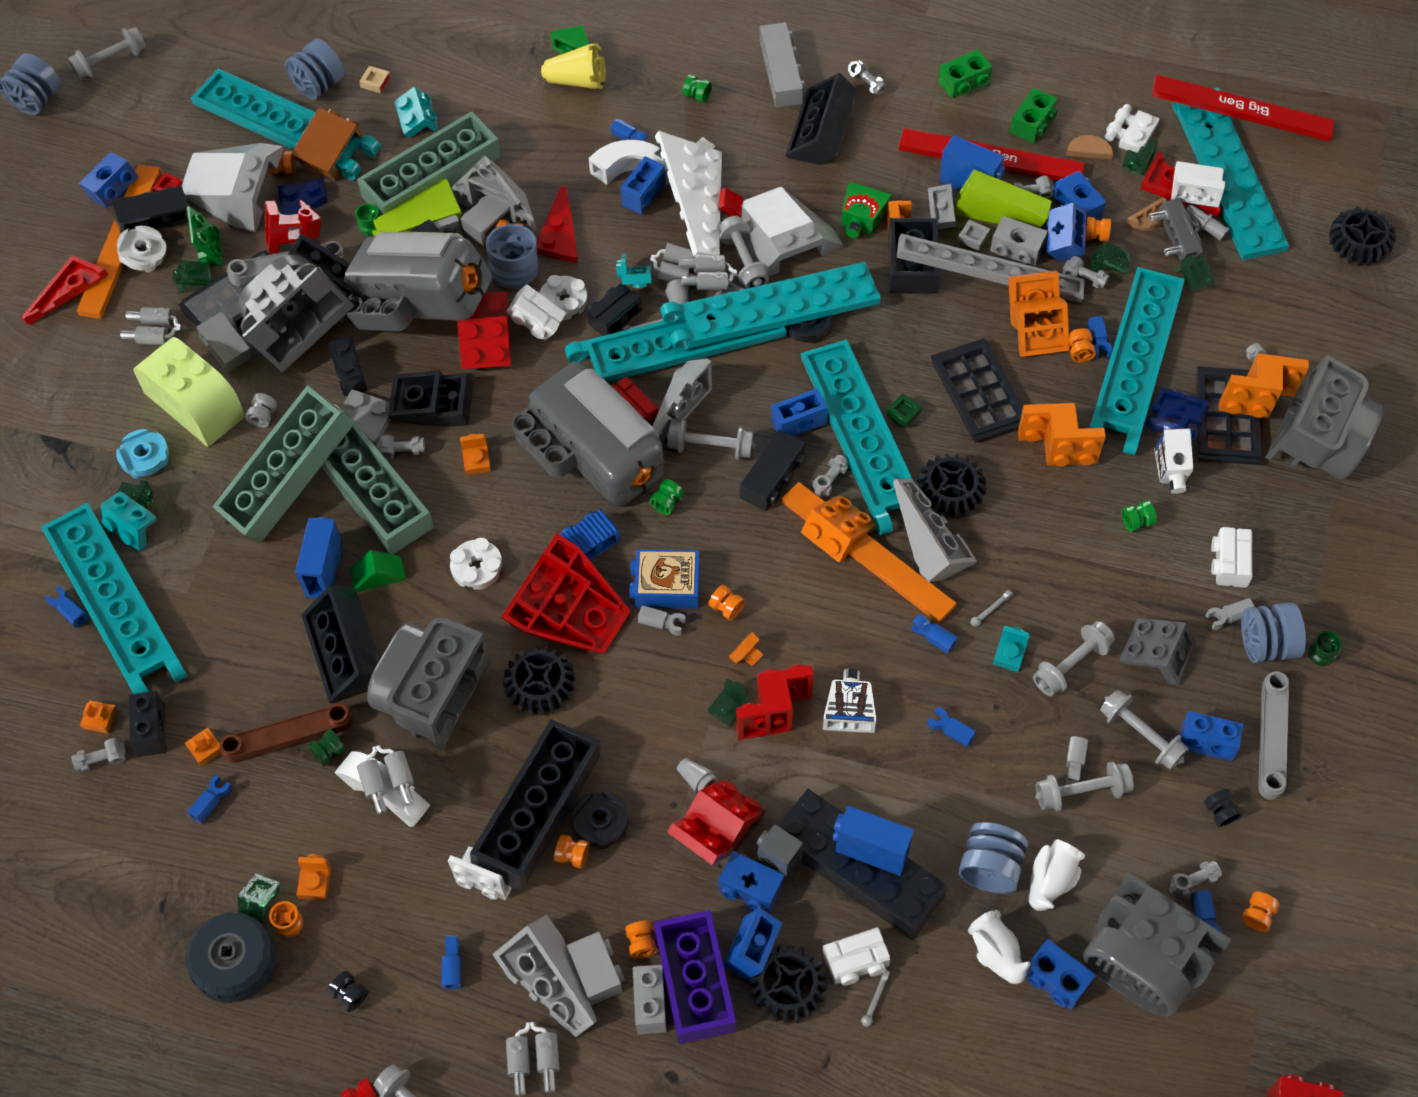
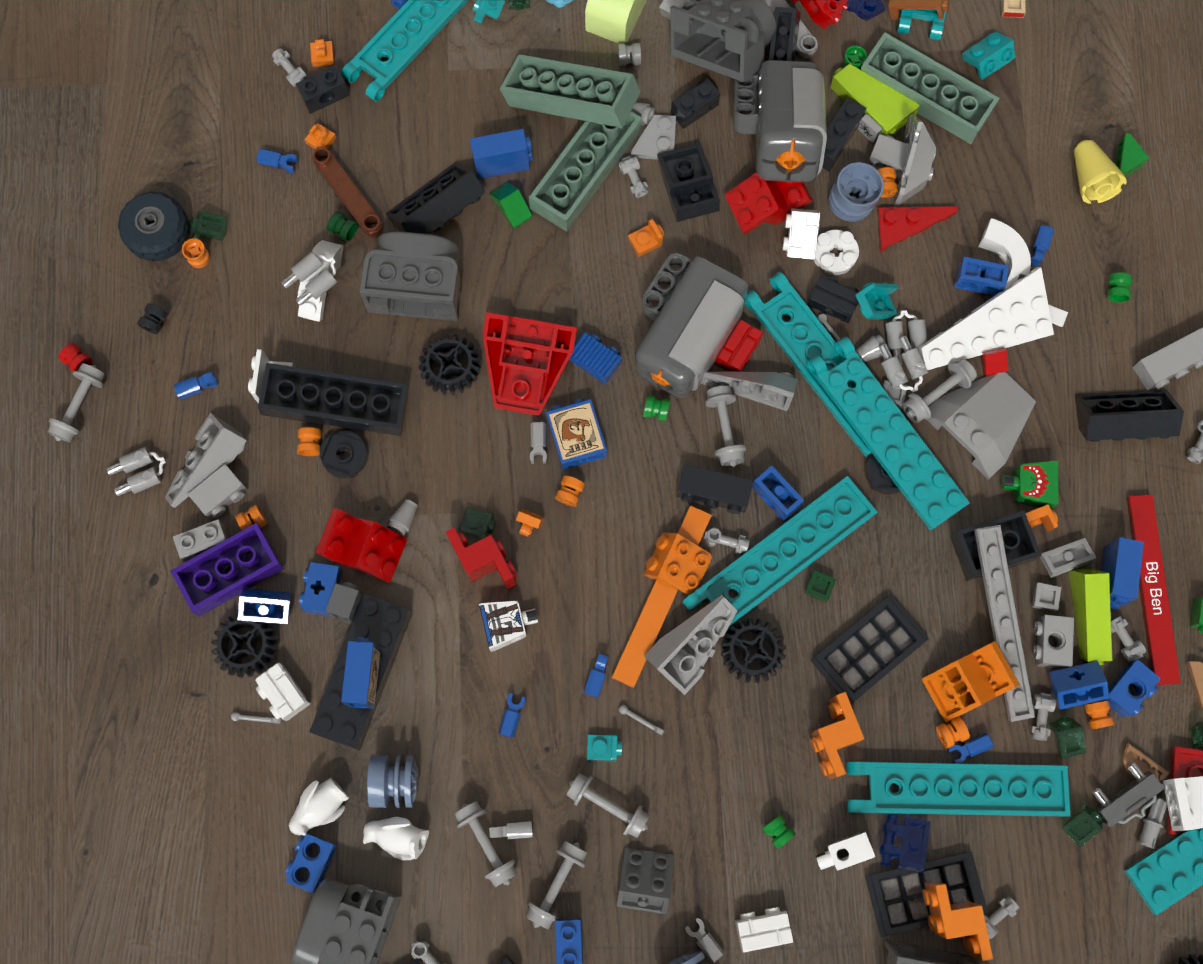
camera: 70 degrees right, 15 degrees up
orange bracket [297,854,331,900] -> none
white plate [450,538,503,590] -> none

